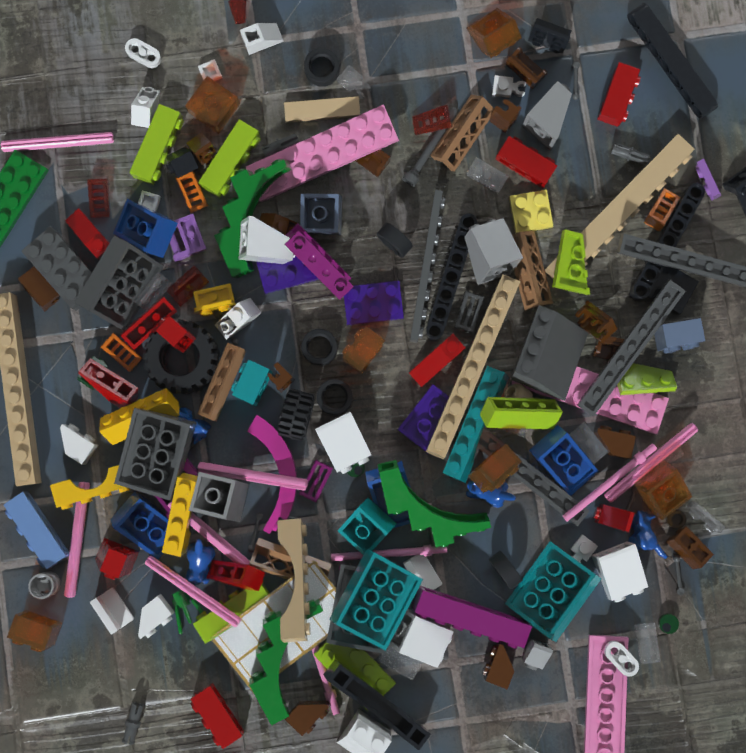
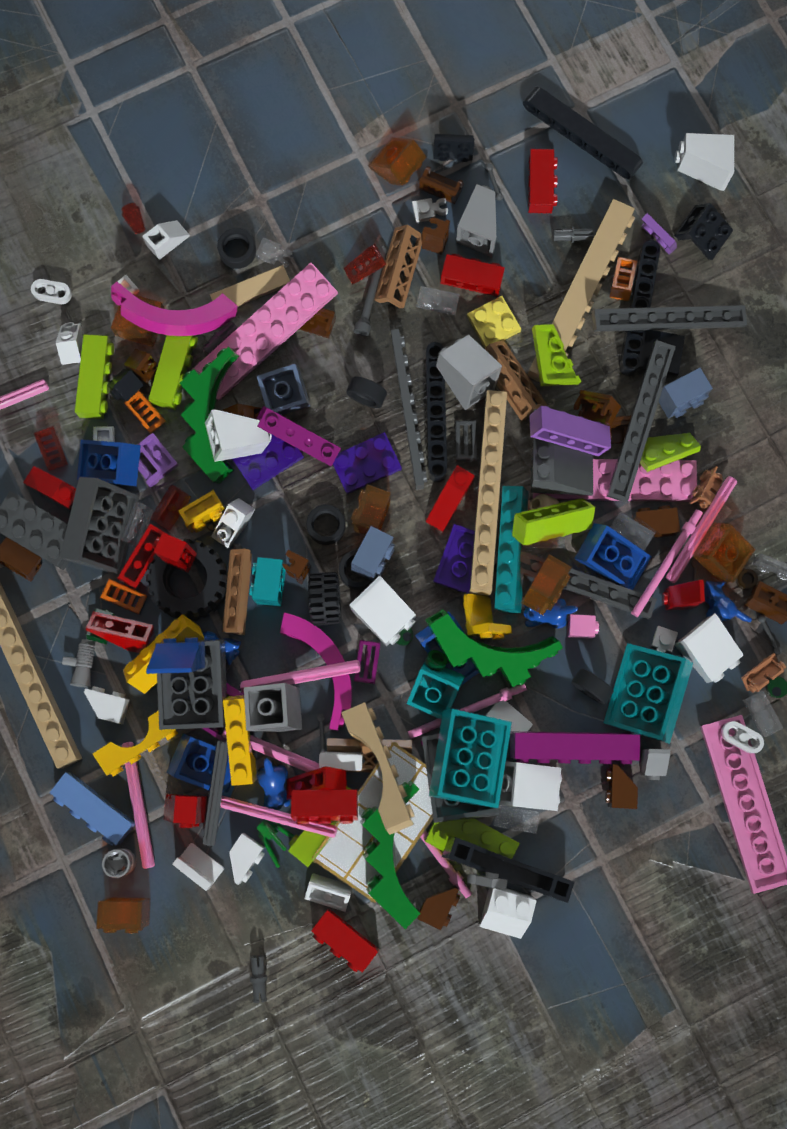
camera: 15 degrees left, 5 degrees down
none -> light grey piece [62,639,95,688]
none -> dark pink arch [111,282,238,336]
none -> blue slope [146,637,205,674]
none -> dark grey axle [203,740,228,846]
none -> red brick [291,790,359,824]
none -> white slope [305,874,353,912]
none -> white slope [319,751,363,771]
none -> sand blue brick [351,526,395,582]
none -> dark green tile [425,650,448,671]
none -> yellow bracket [463,593,512,640]
none -> light grey plate [467,872,507,889]
none -> medium lavender brick [530,406,611,456]
none -> bright pink brick [567,614,599,639]
none -> nougat hinge [690,466,723,509]
none -> nougat hinge [741,653,786,693]

